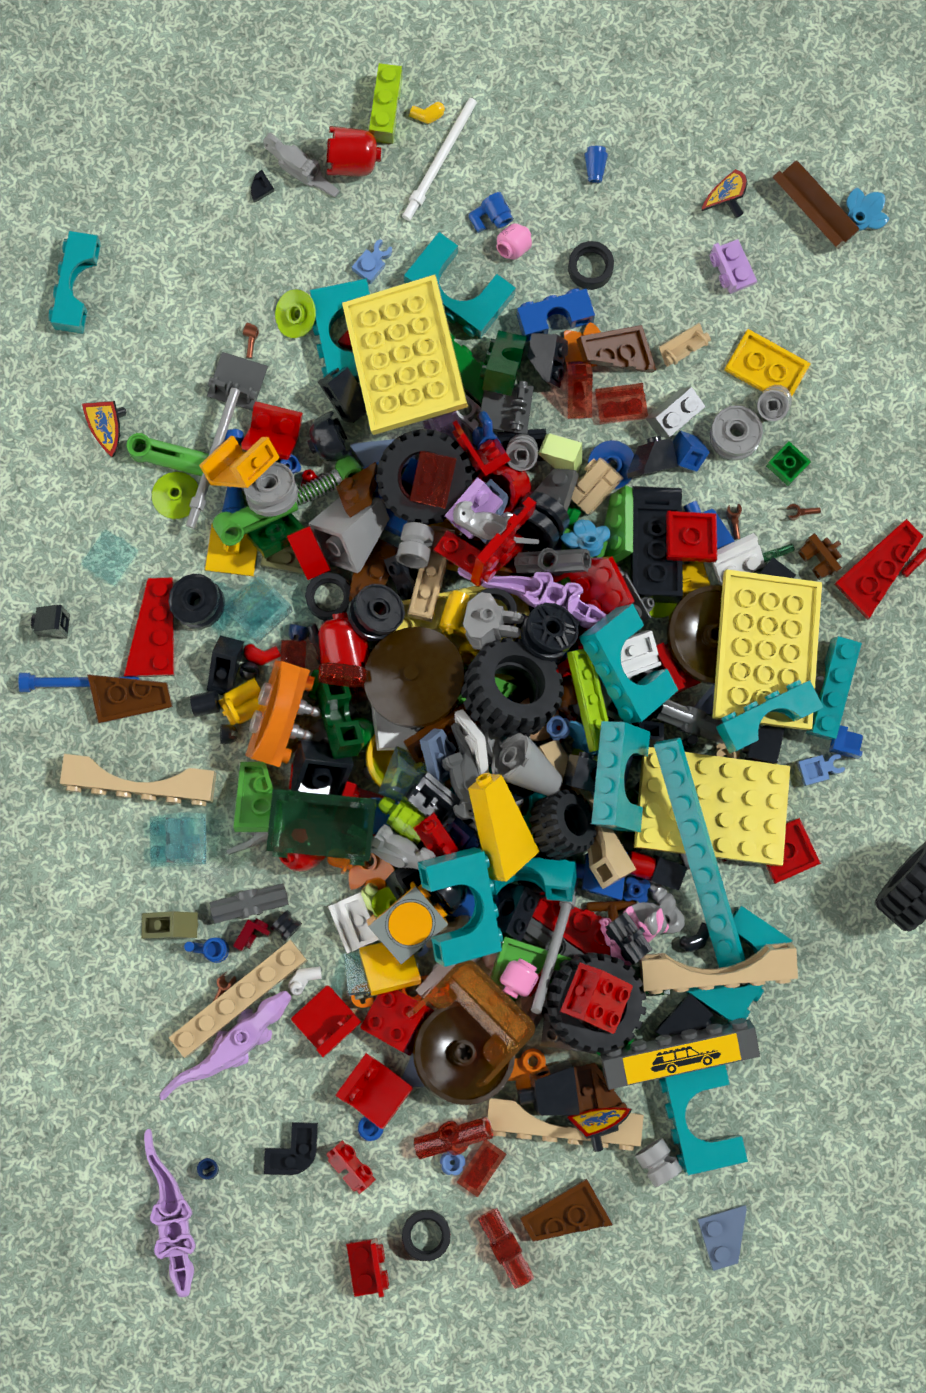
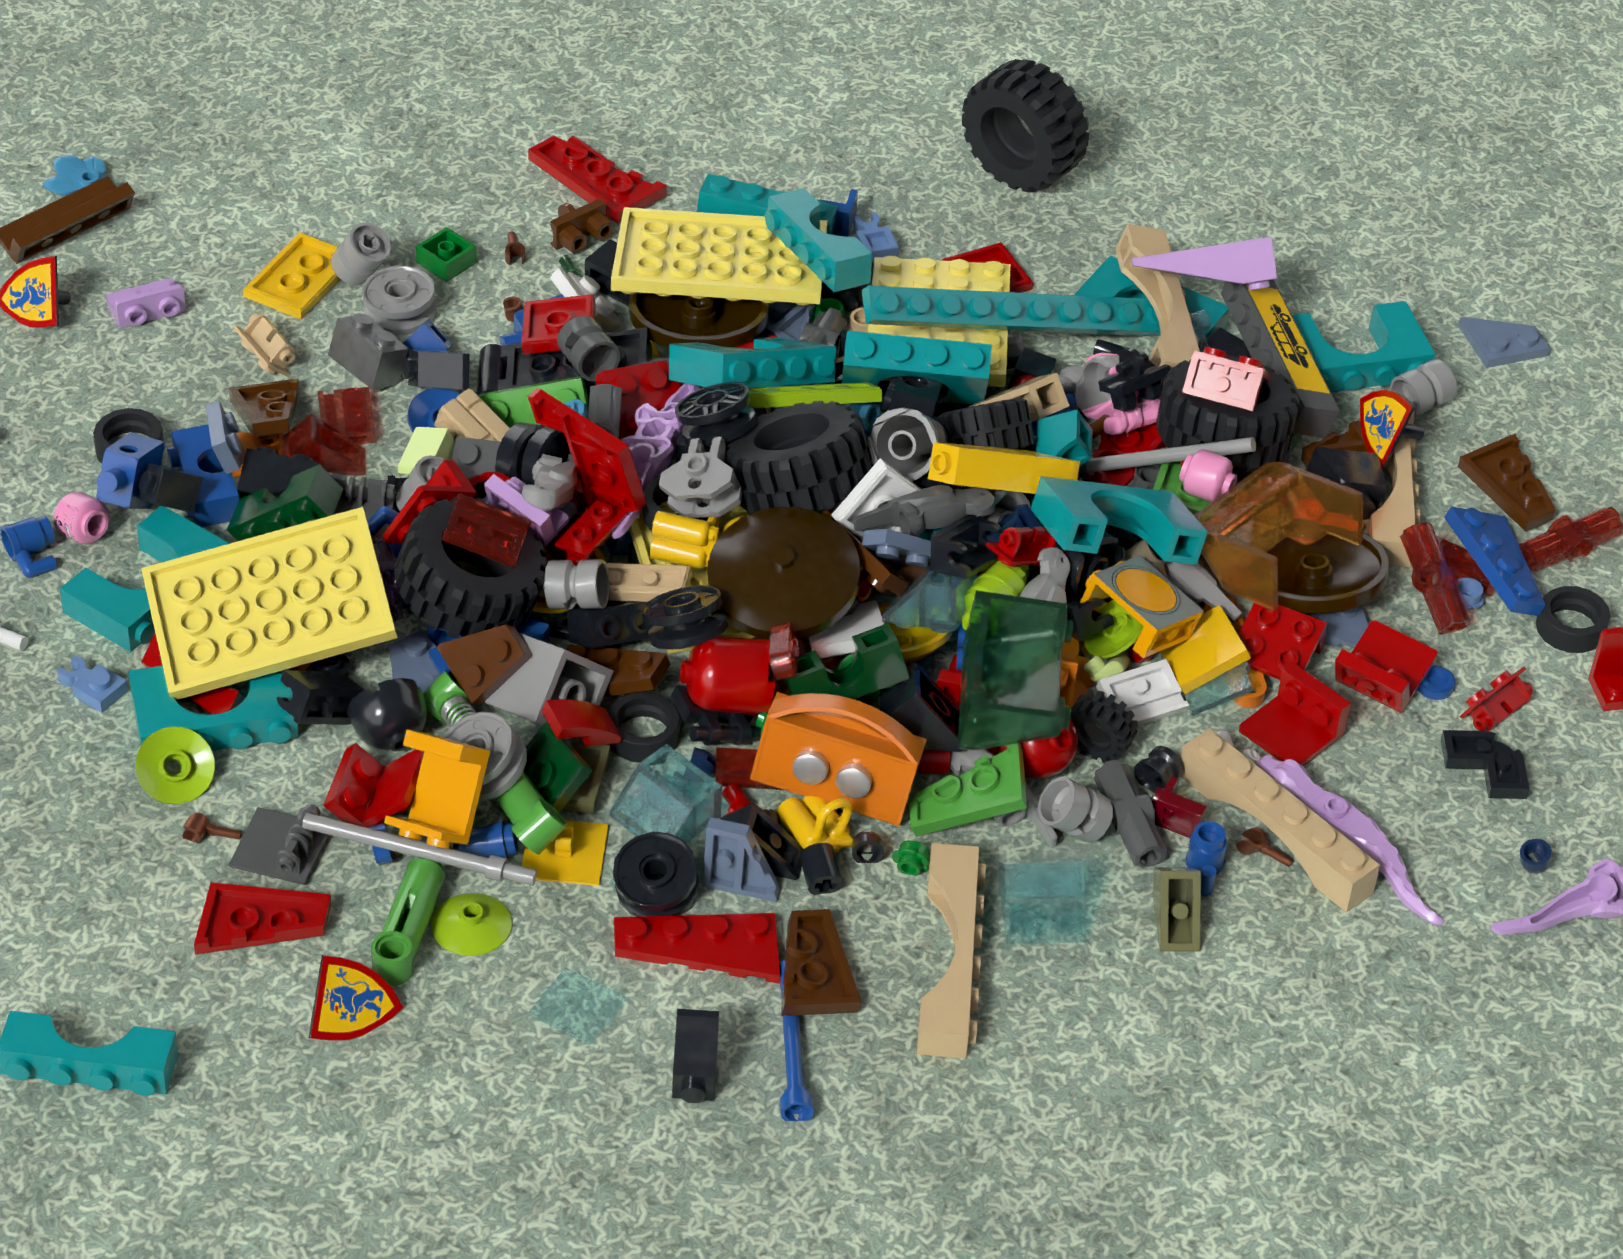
camera: 90 degrees left, 35 degrees down
none -> blue torso [96,432,165,509]
none -> black slope [138,463,203,513]
none -> red wing [194,882,331,955]
none -> sand blue wing [206,401,246,474]
none -> dark grey wheel [557,316,620,381]
none -> sand blue wing [702,817,780,902]
none -> green plate [892,840,930,876]
none -> light grey wheel [1038,777,1113,843]
none -> black tyre [1068,691,1138,764]
none -> lavender wedge [1130,237,1277,290]
none -> clear light blue hand [1191,310,1211,352]
none -> blue wing [1444,506,1546,616]

